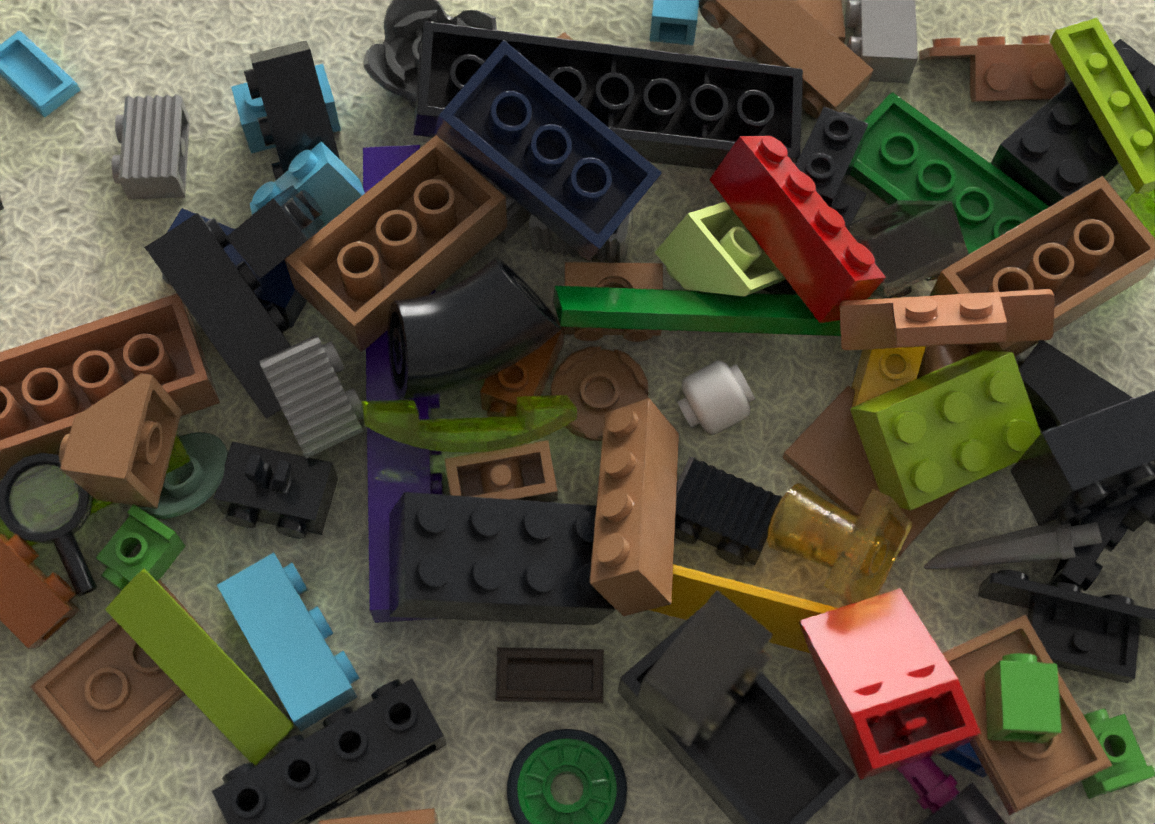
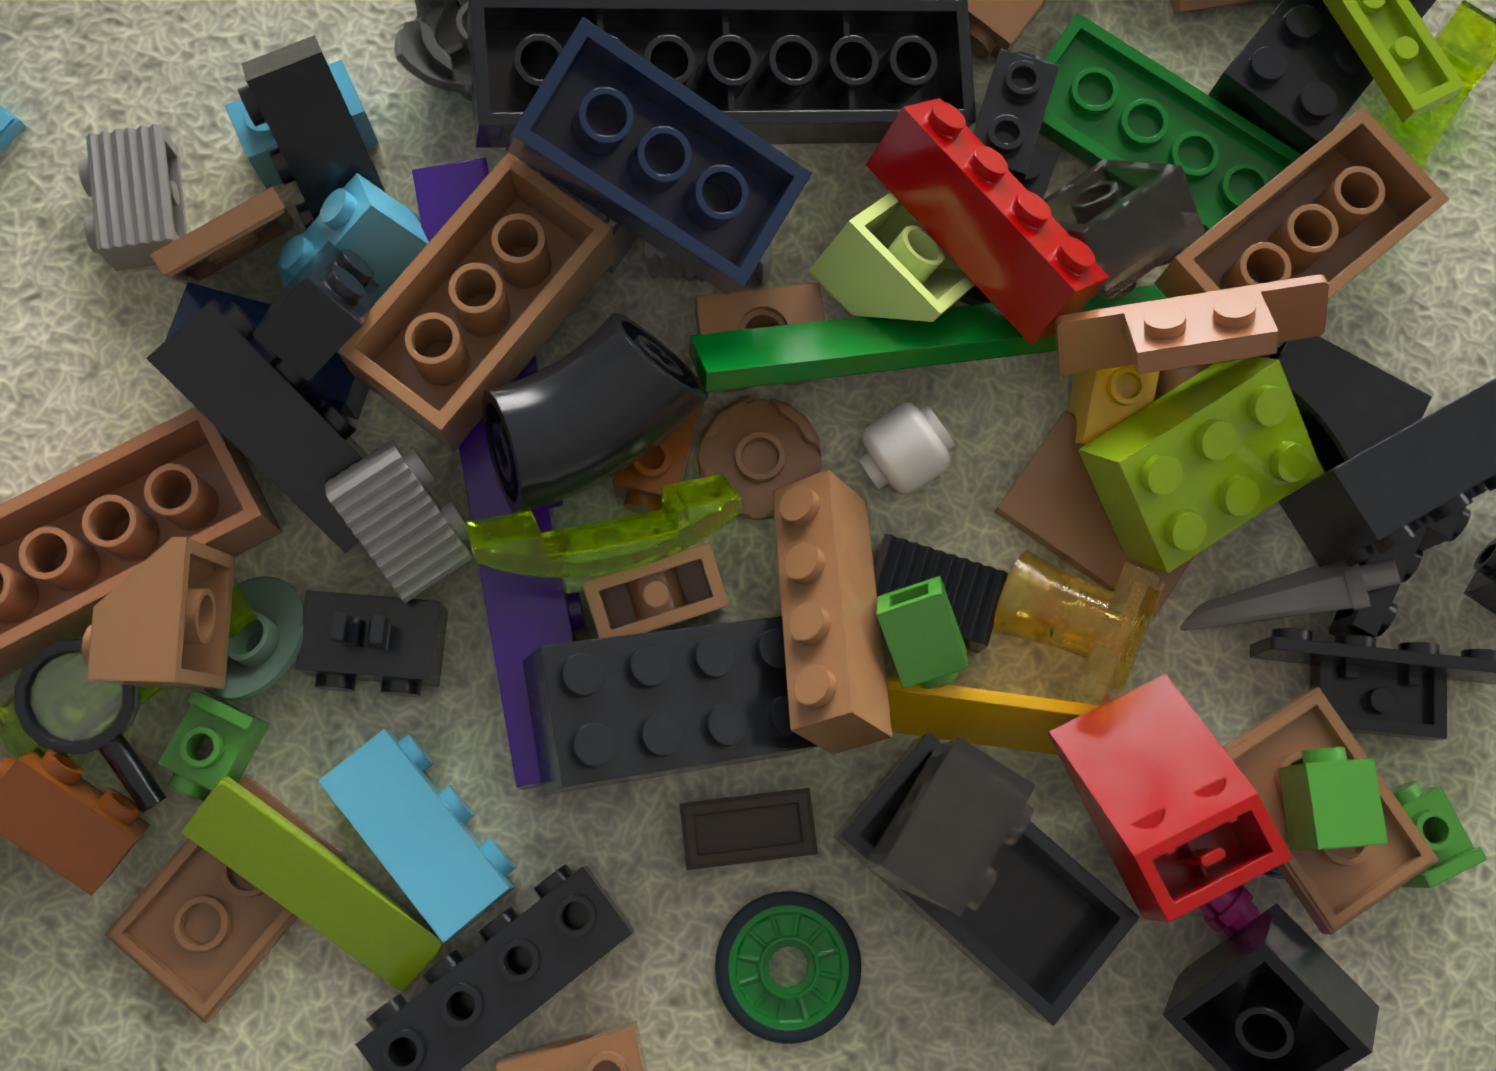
camera: 15 degrees left, 10 degrees up
none -> medium nougat tile [150,187,295,284]
none -> bright green brick [876,576,969,689]

